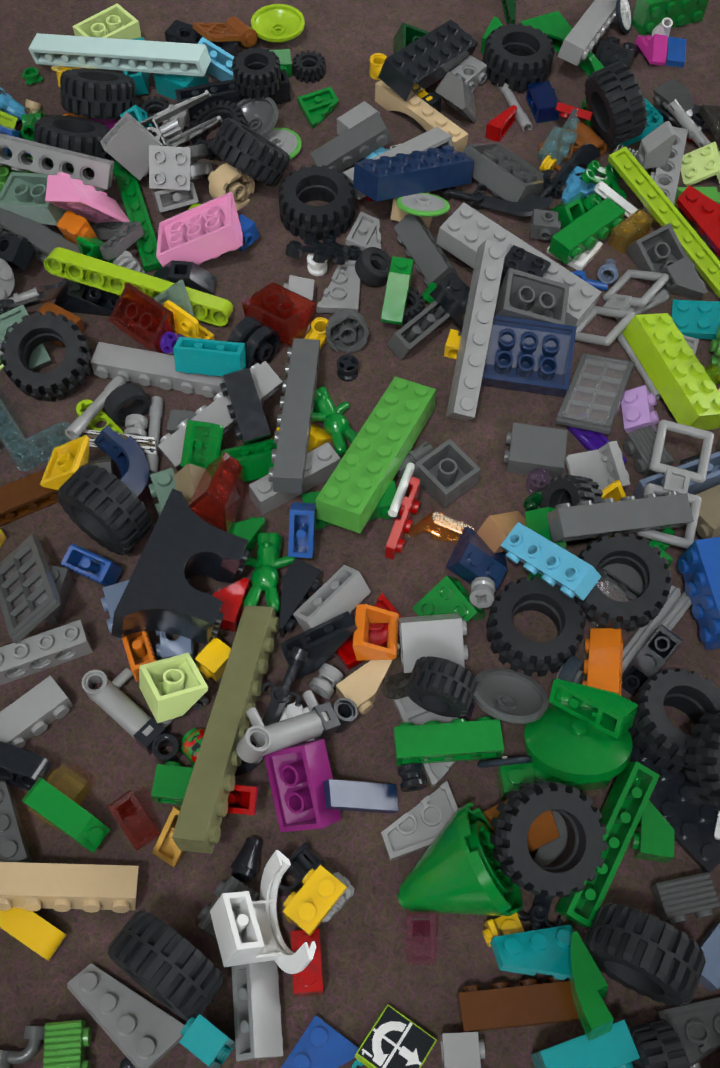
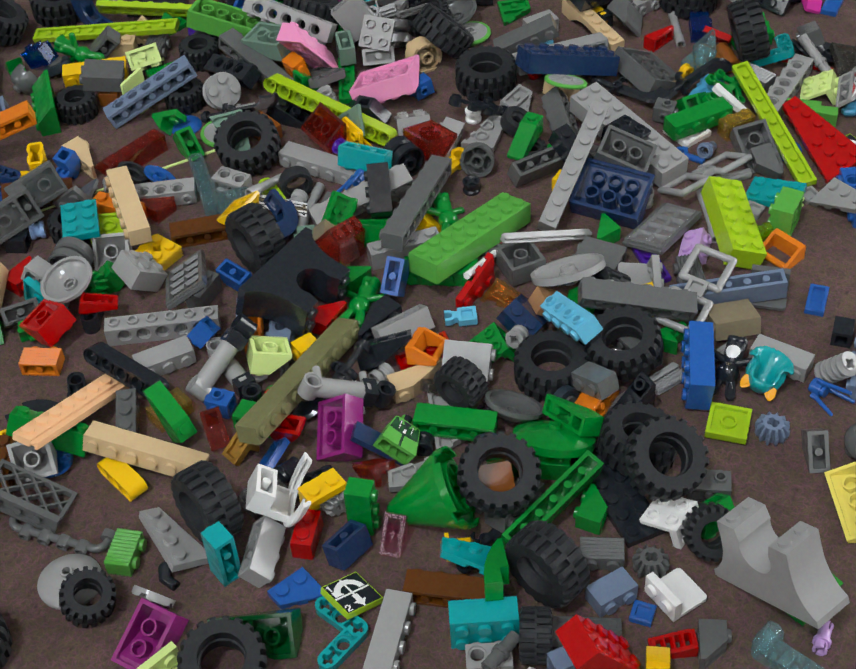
camera: 20 degrees right, 15 degrees down
light grey slope [636,121,676,169] -> none
none -> light grey piece [185,313,258,402]
none -> blue brick [187,316,221,349]
none -> blue brick [204,387,237,419]
none -> light grey brick [211,166,253,198]
none -> blue tile [259,437,290,469]
none -> dark blue brick [322,519,373,571]
none -> sand green brick [334,30,357,66]
none -> blue plant [337,169,364,192]
none -> green brick [344,477,381,536]
none -> clear red slope [352,458,395,487]
none -> bright green torso [373,414,420,465]
none -> light grey bracket [393,109,432,138]
none -> medium azure plate [444,306,478,326]
none -> light grey axle [500,229,592,244]
none -> light grey dish [530,253,606,287]
none -> dark grey brick [571,361,620,401]
none -> green slope [597,213,621,243]

